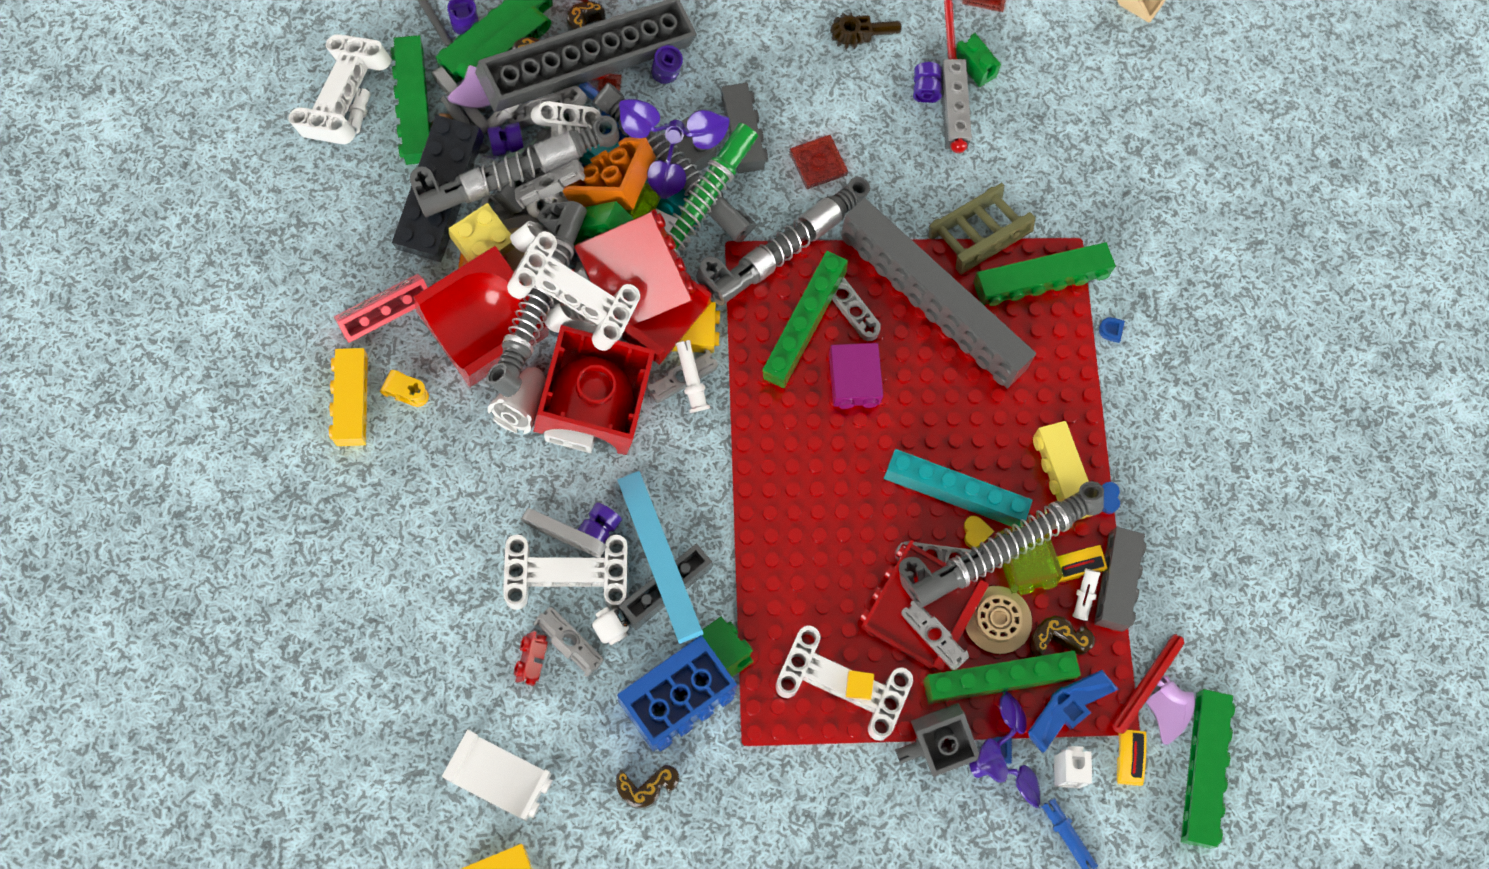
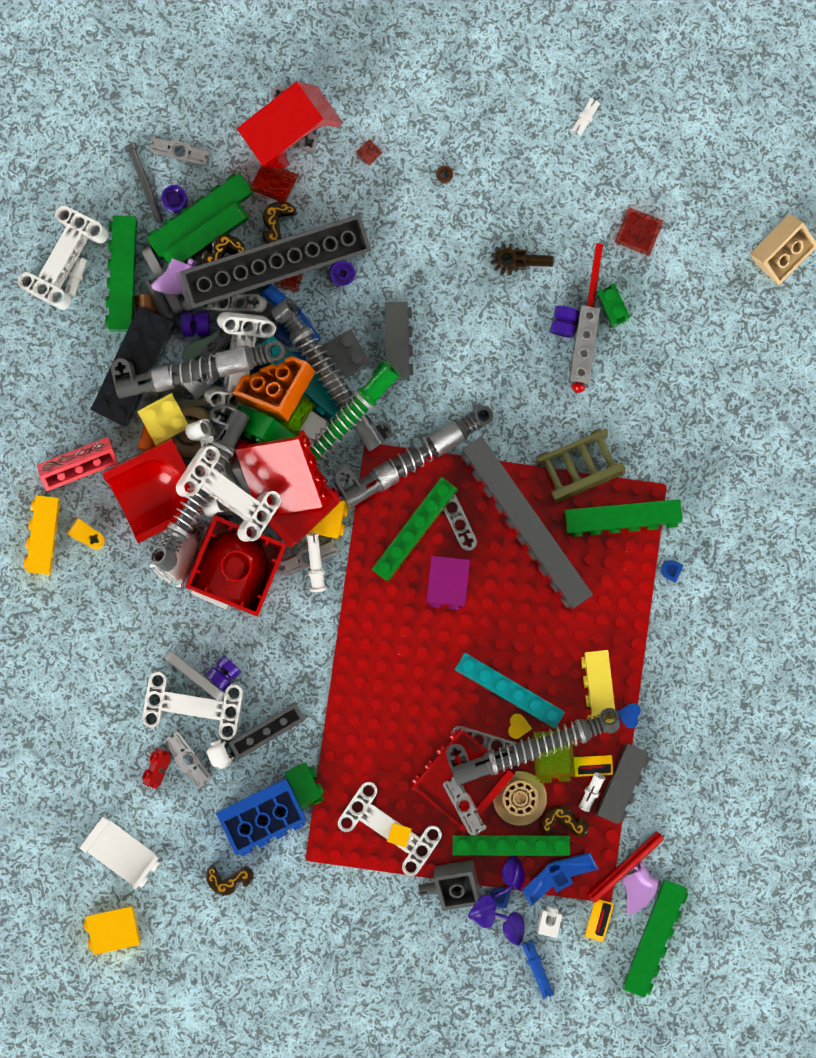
camera: 15 degrees right, 15 degrees up
light grey piece [515,159,585,209] -> none
medium azure tile [617,471,703,644] -> none
dark purple plant [619,99,730,199] -> none
clear red plate [789,135,848,190] -> none

